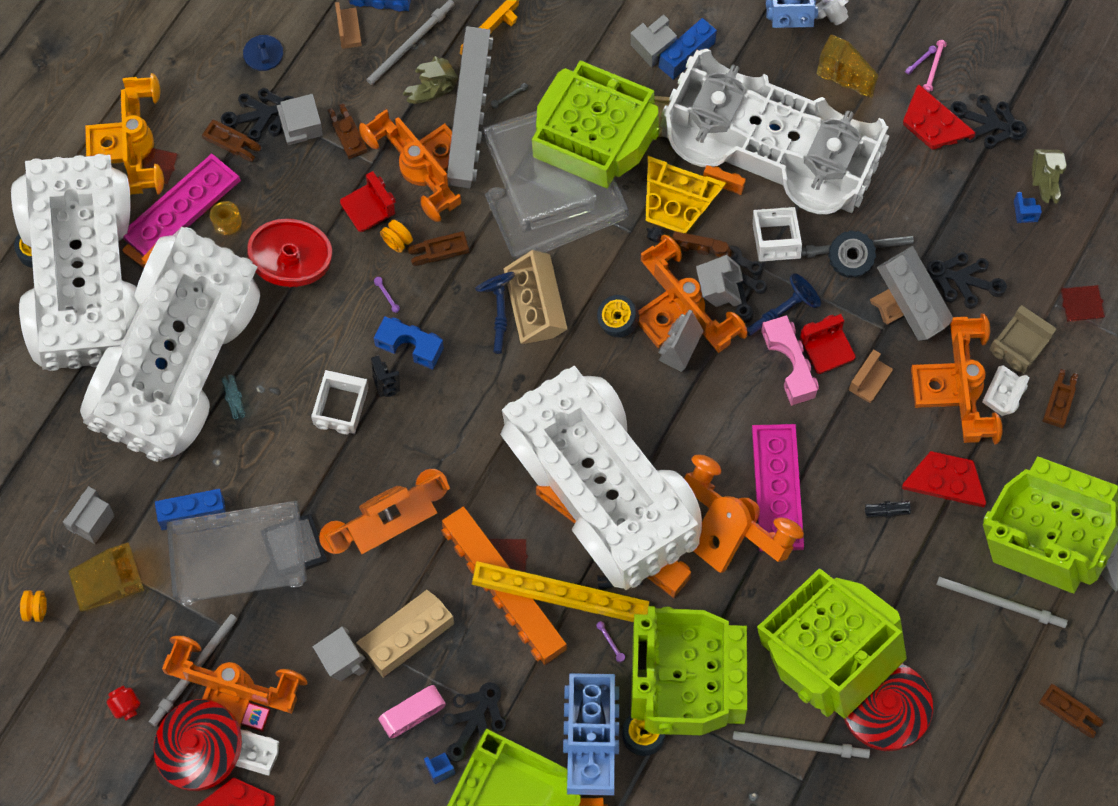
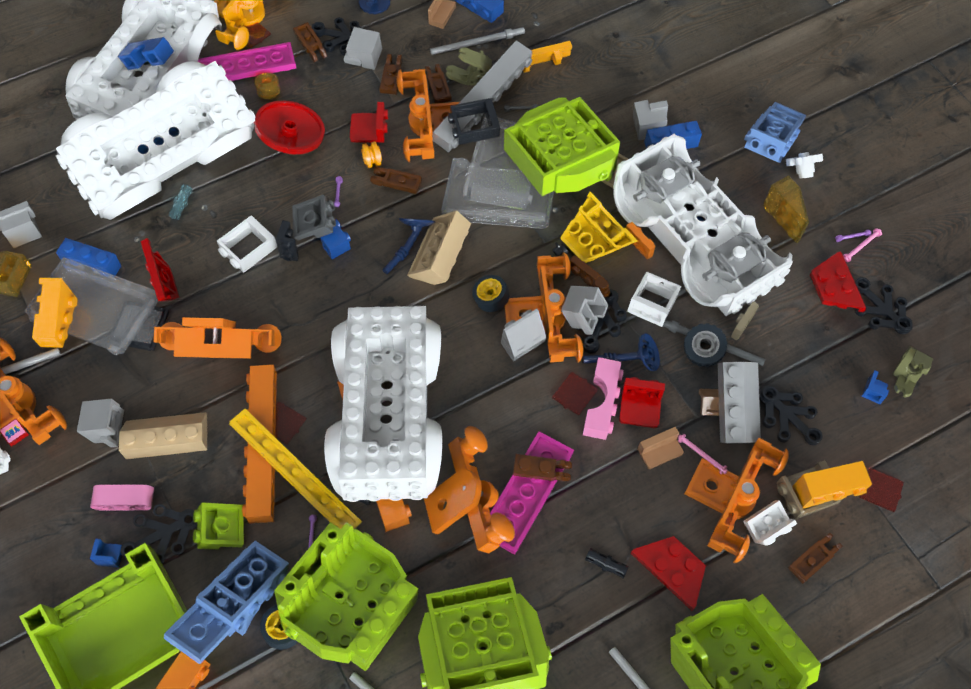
camera: 30 degrees right, 5 degrees down
none -> light orange wedge [32,278,78,348]
none -> blue arch [118,37,174,70]
none -> red wing [140,238,180,301]
none -> lime plate [193,503,244,549]
none -> dark grey plate [292,195,336,240]
none -> reddish brown hinge [425,64,452,104]
none -> black window [448,98,500,145]
none -> reddish brown hinge [513,454,572,481]
none -> clear red piece [552,372,598,416]
none -> bright pink axle [678,434,728,475]
none -> dark tan plate [731,301,759,340]
none -> light orange wedge [792,461,872,509]

